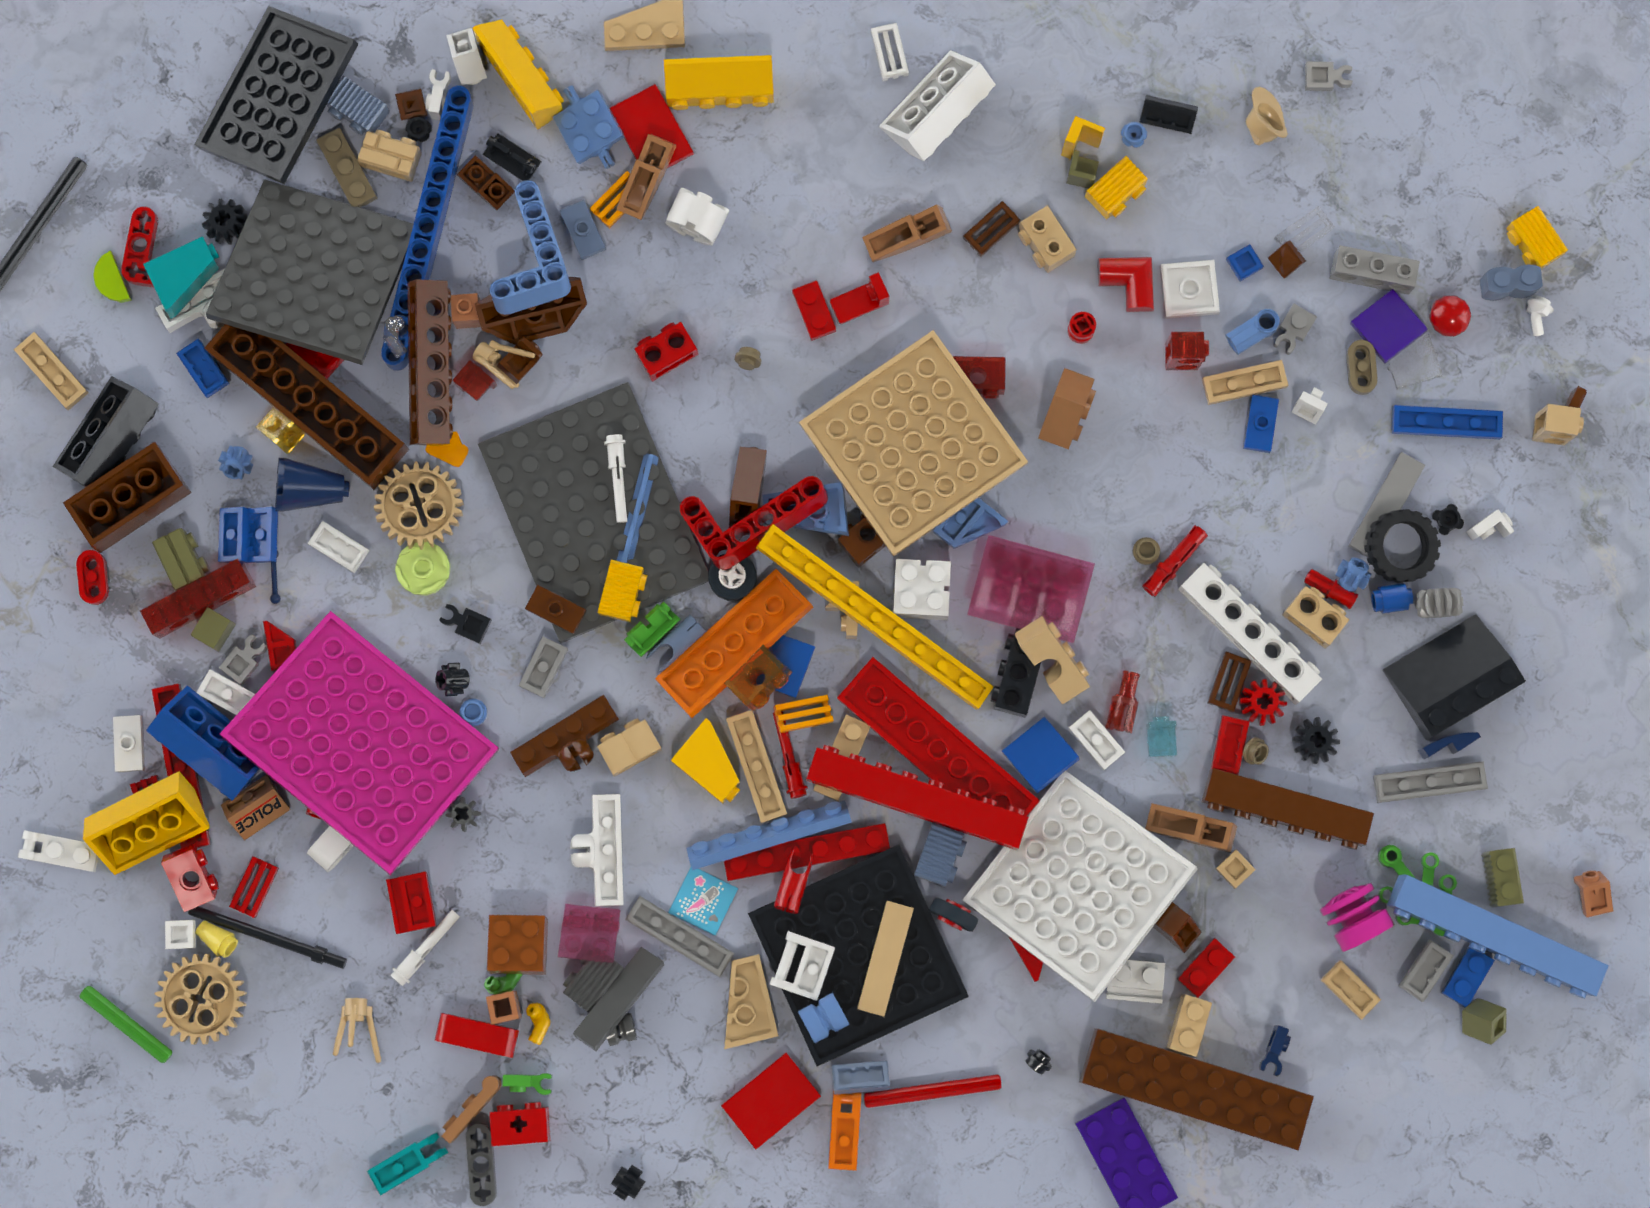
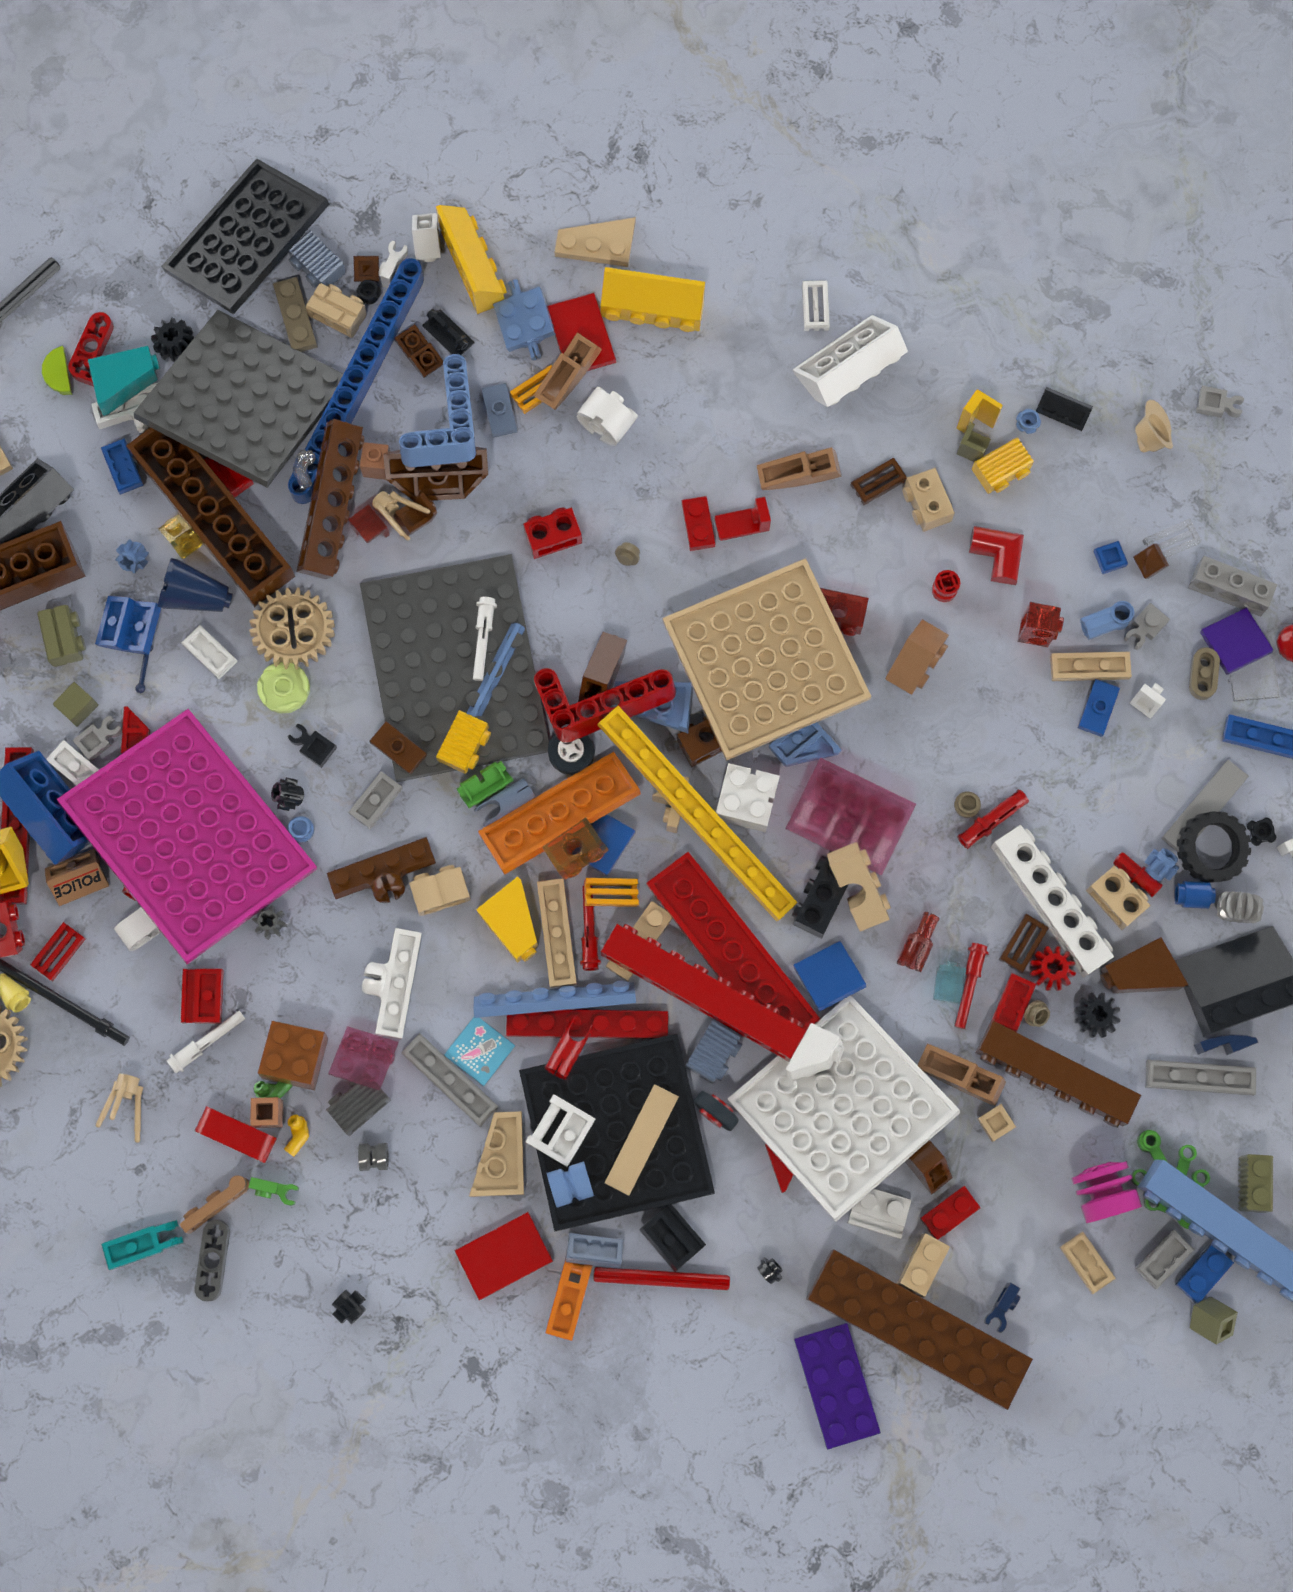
camera: 10 degrees right, 5 degrees down
clear red brick [140,558,256,639] -> none
light orange sticker [425,431,469,467] -> none
red brick [490,1102,551,1146] -> none
dark grey tile [573,947,664,1051] -> none
white plate [1068,710,1125,771] -> none
white tile [1160,260,1220,319] -> none
none -> black plate [639,1204,706,1272]
none -> white slope [785,1023,844,1080]
none -> red pin [955,943,989,1029]
none -> reddish brown slope [1100,937,1188,994]

